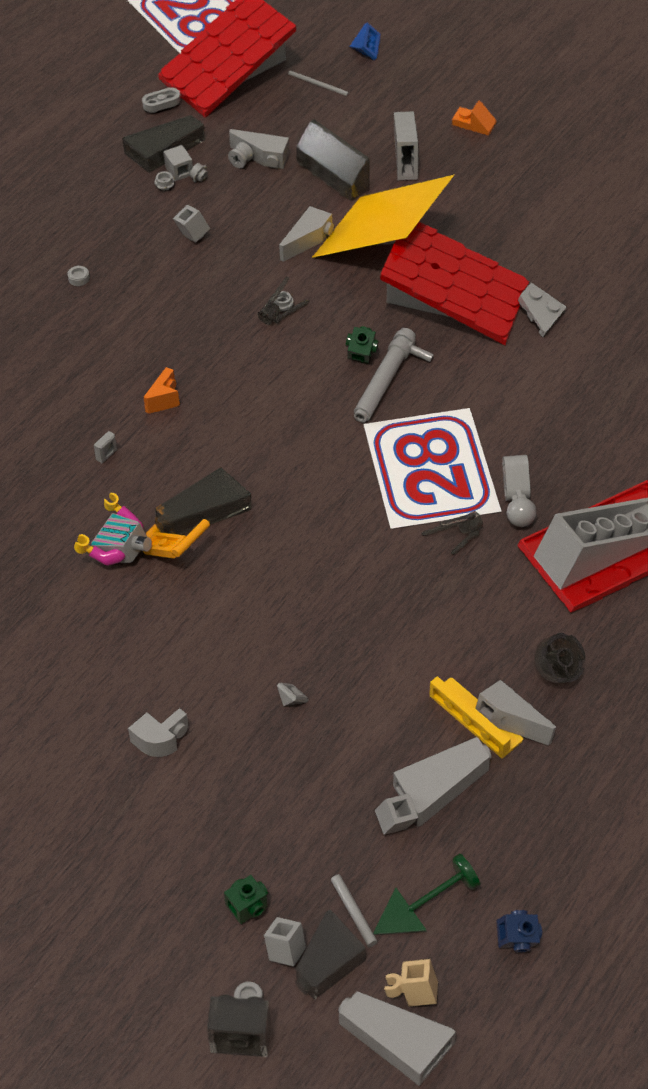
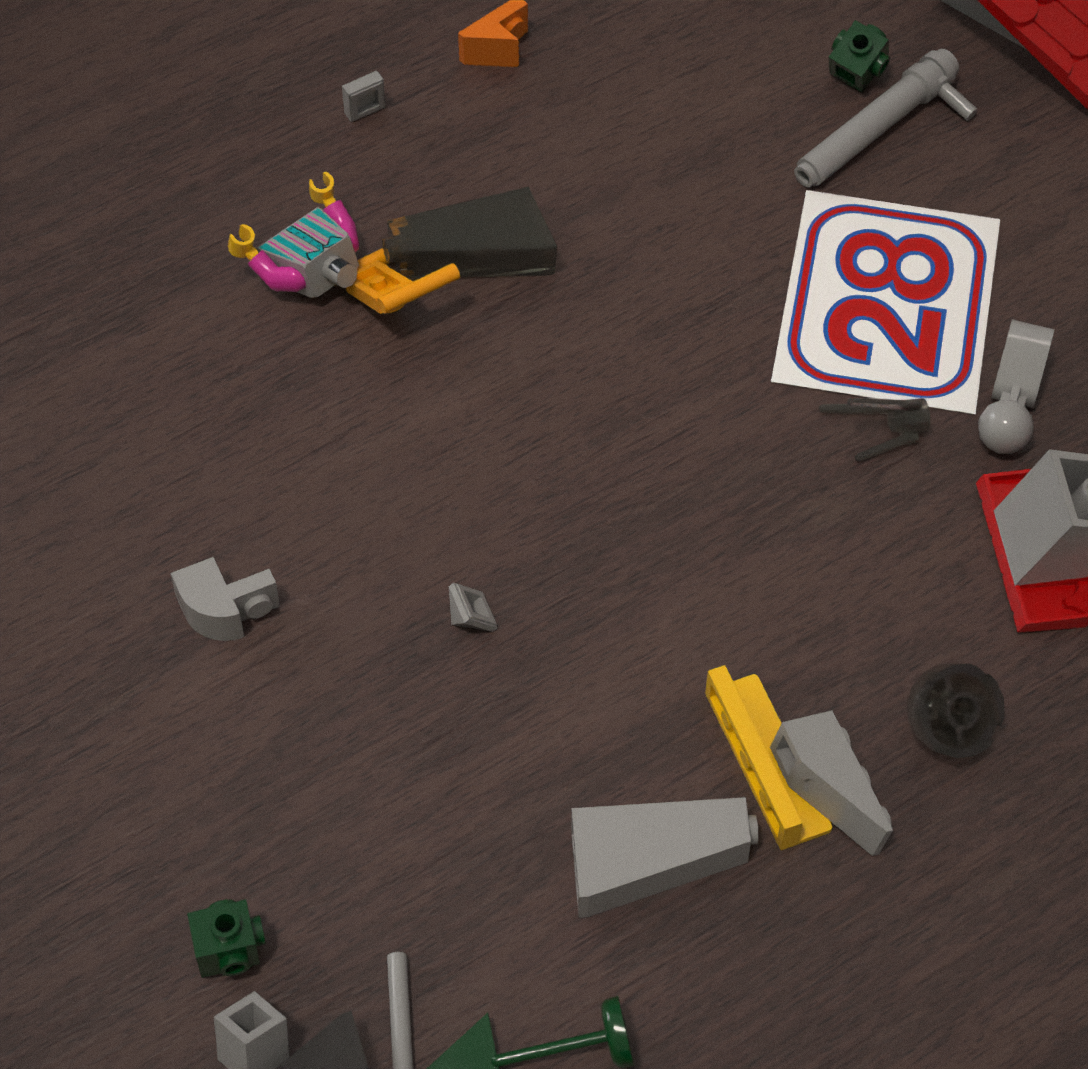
camera: 20 degrees right, 5 degrees up
light grey brick [375,793,418,835] -> none

